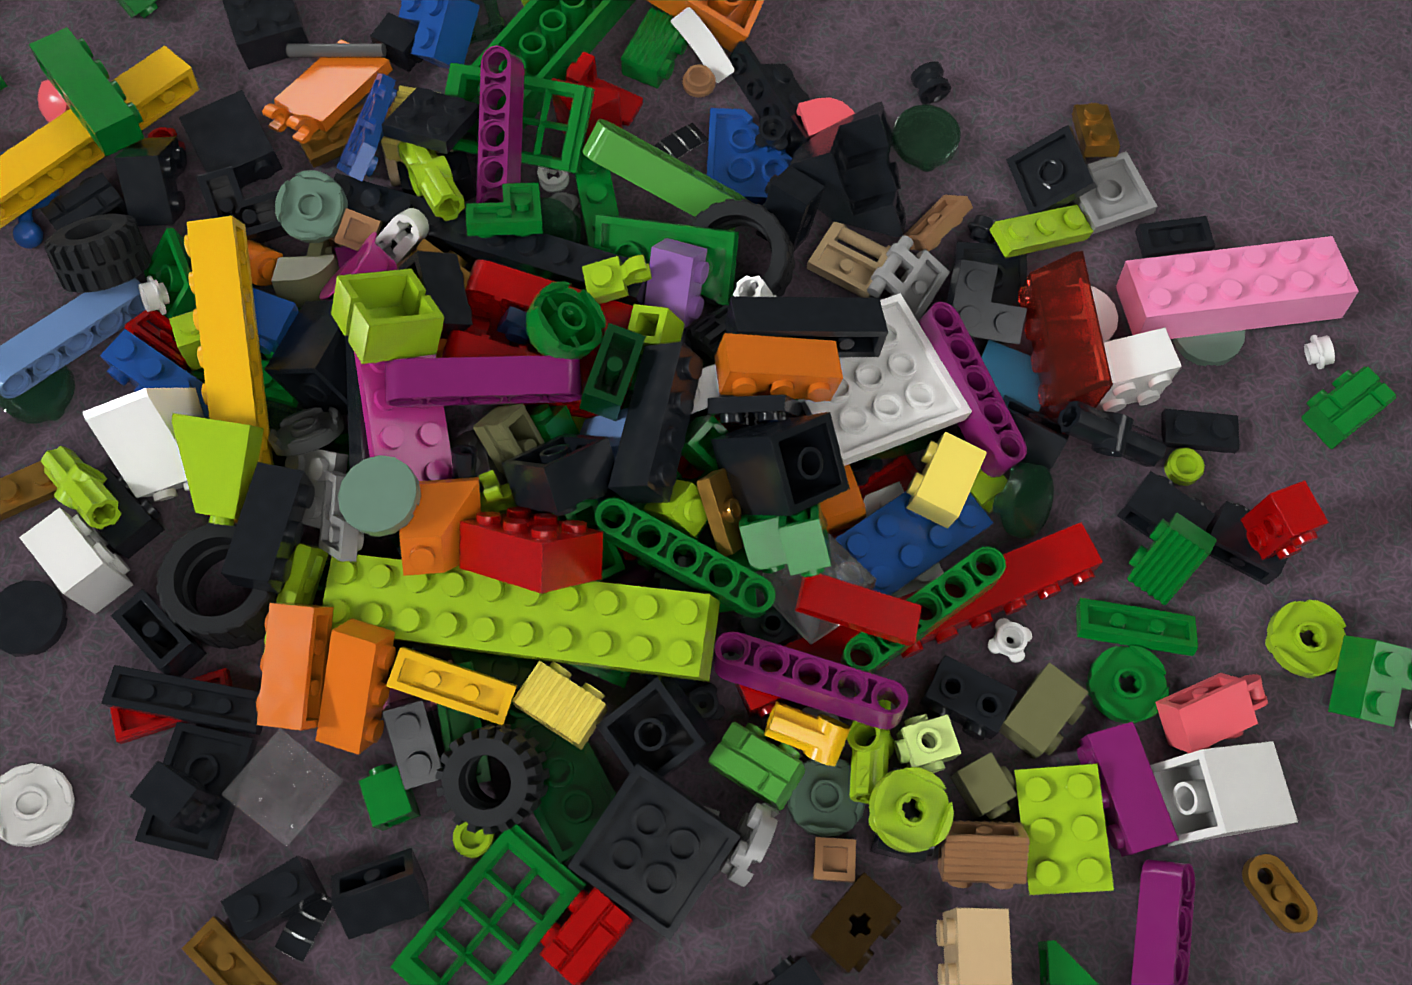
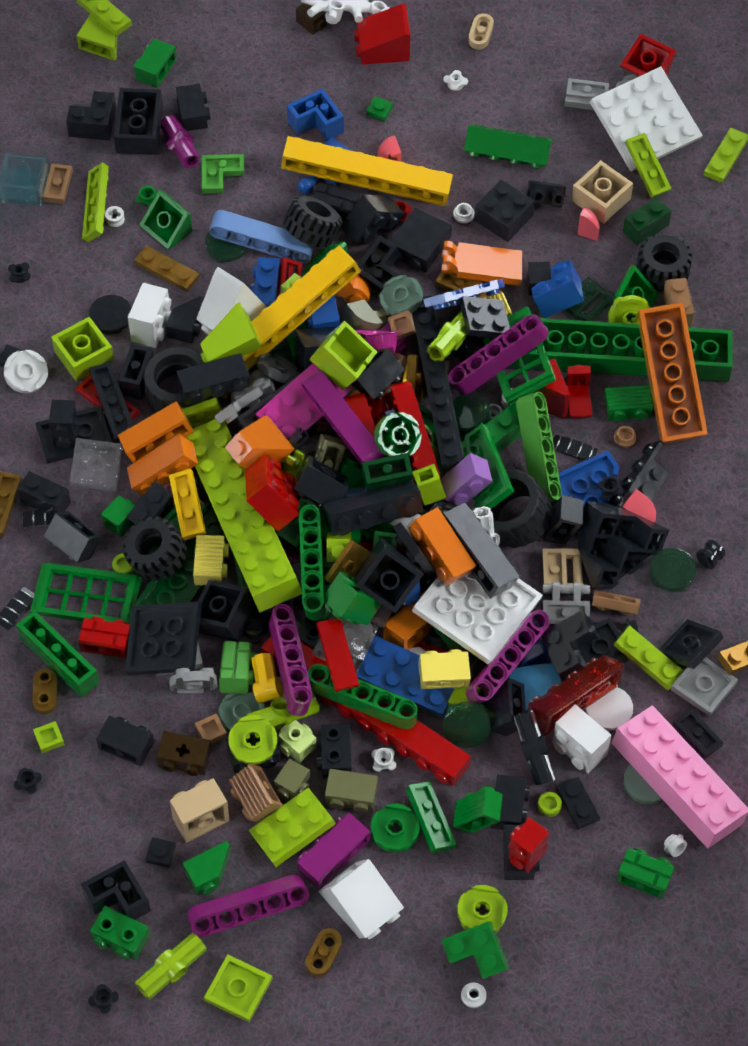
camera: 60 degrees right, 10 degrees down
green brick [28,27,145,157] -> none
lime piece [41,446,122,530] -> none
white plate [139,275,170,315] -> none
dark grey bar [286,43,387,57] -> none
sand green tile [338,455,421,537] -> none
white beam [375,208,429,264] -> none
green plate [466,183,543,238] -> none
lime plate [582,255,652,304] -> none
white sticker [671,7,735,83] -> none
coral brick [1156,673,1268,753] -> none
none -> lime brick [51,317,114,382]
none -> white plate [453,203,475,223]

